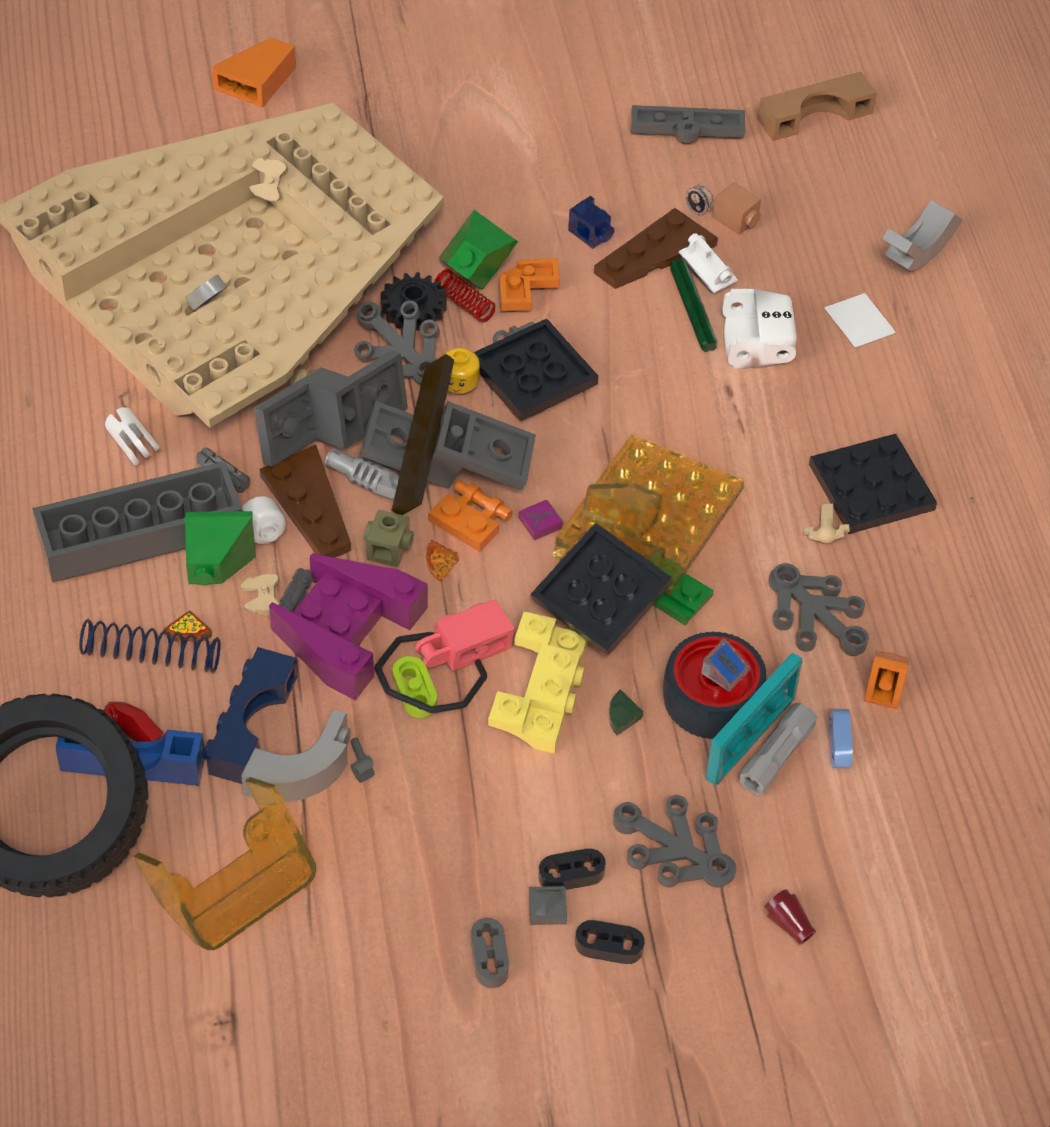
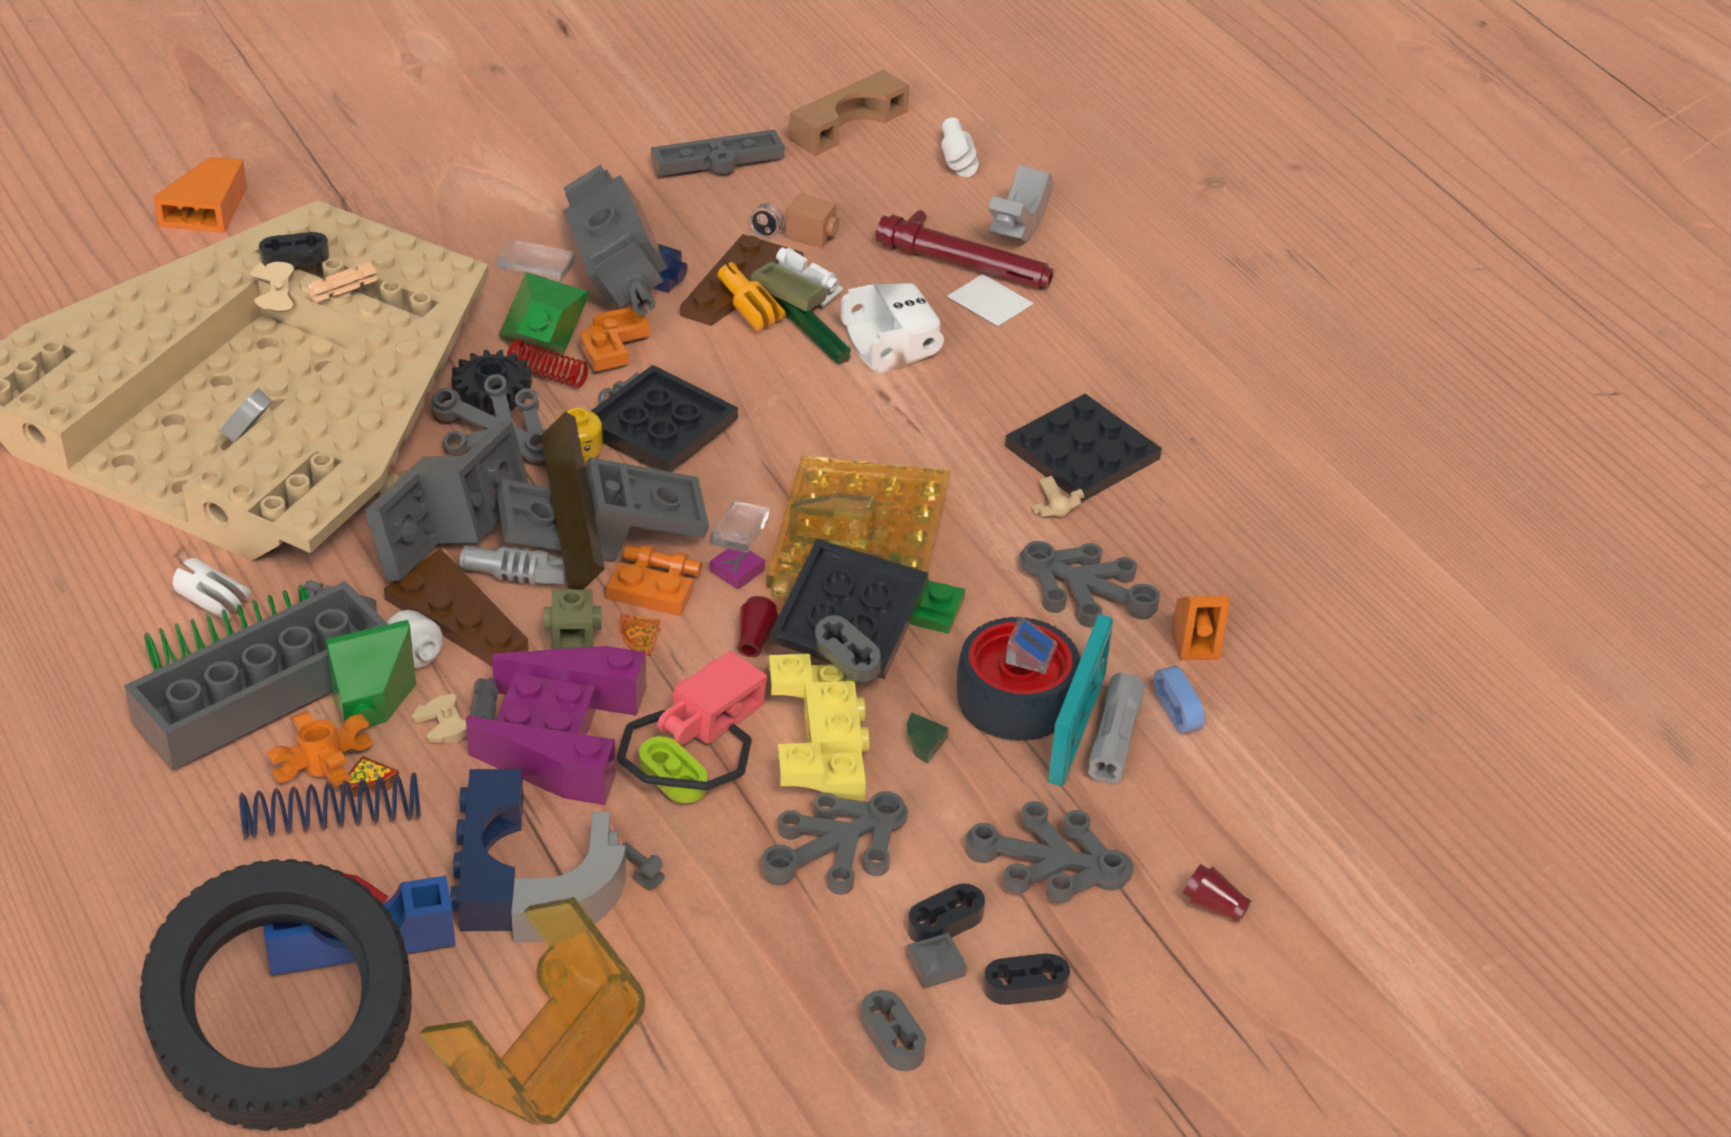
camera: 20 degrees left, 10 degrees down
none -> green piece [144,585,310,671]
none -> black beam [259,232,329,267]
none -> orange pin [267,710,373,787]
none -> light nougat axle [308,262,378,303]
none -> clear tile [497,239,574,281]
none -> dark grey brick [563,164,668,315]
none -> clear tile [710,501,769,552]
none -> light orange arm [717,262,786,332]
none -> dark red cone [737,596,779,657]
none -> olive tile [750,261,828,312]
none -> dark grey plant [762,791,908,895]
none -> dark grey beam [815,615,882,683]
none -> dark red cylinder [876,210,1054,290]
none -> white arm [941,117,979,177]

